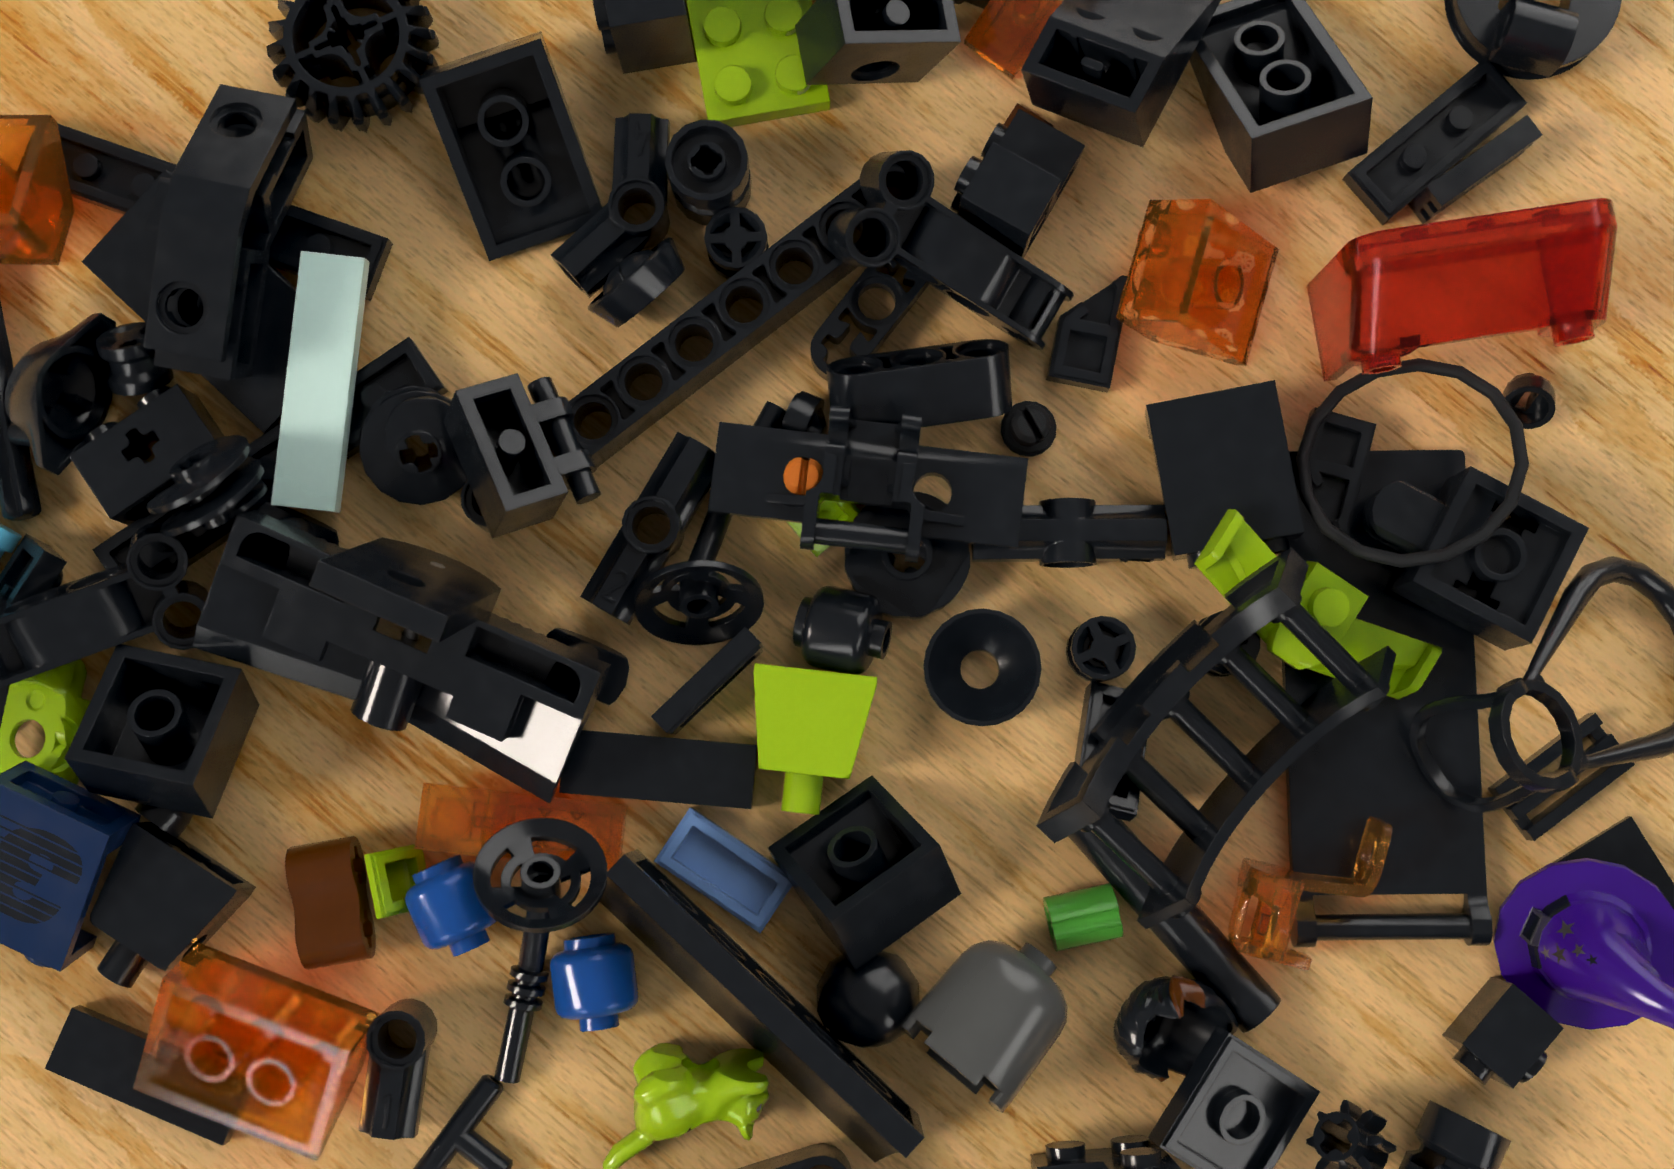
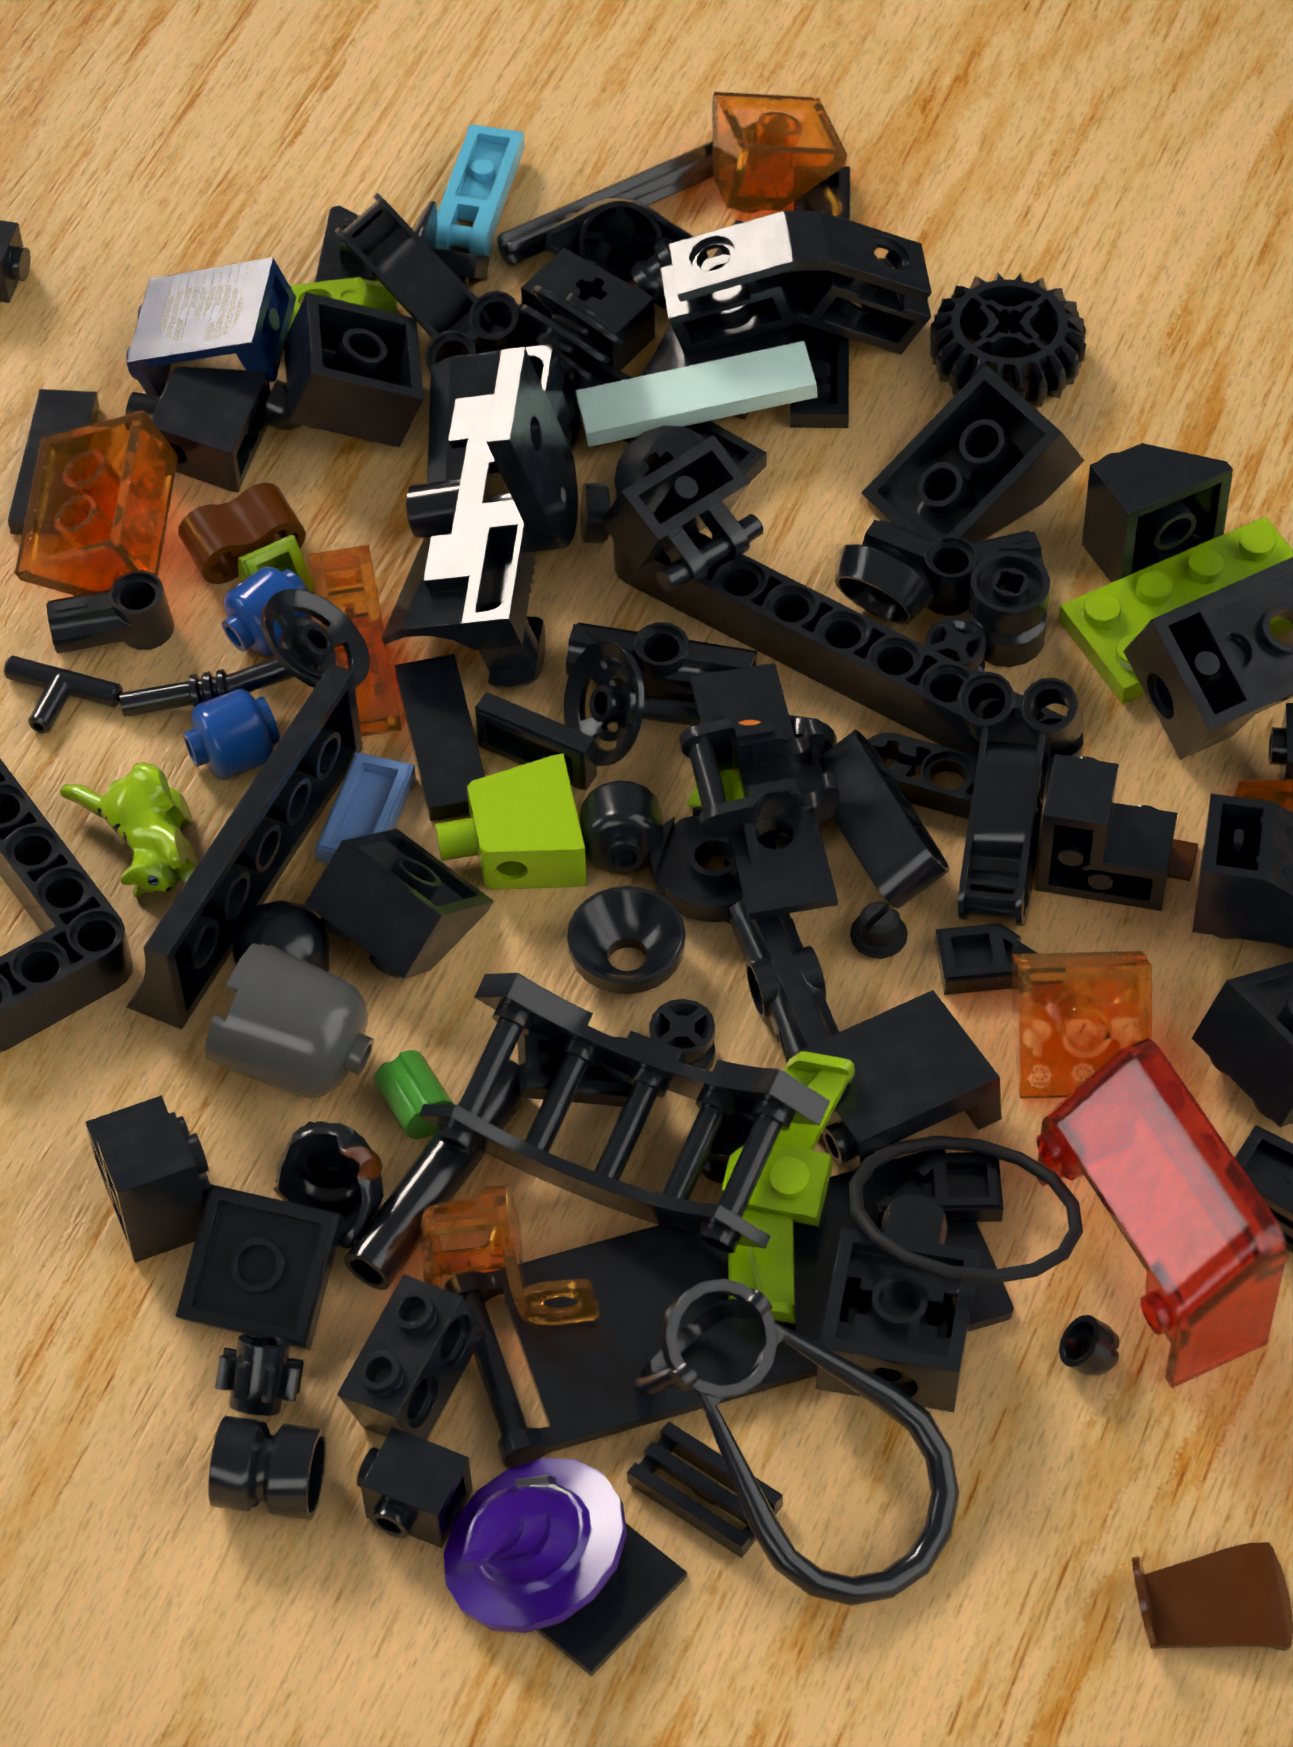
camera: 75 degrees right, 30 degrees down
none -> black brick [337,1274,486,1440]
none -> black tile [580,484,610,544]

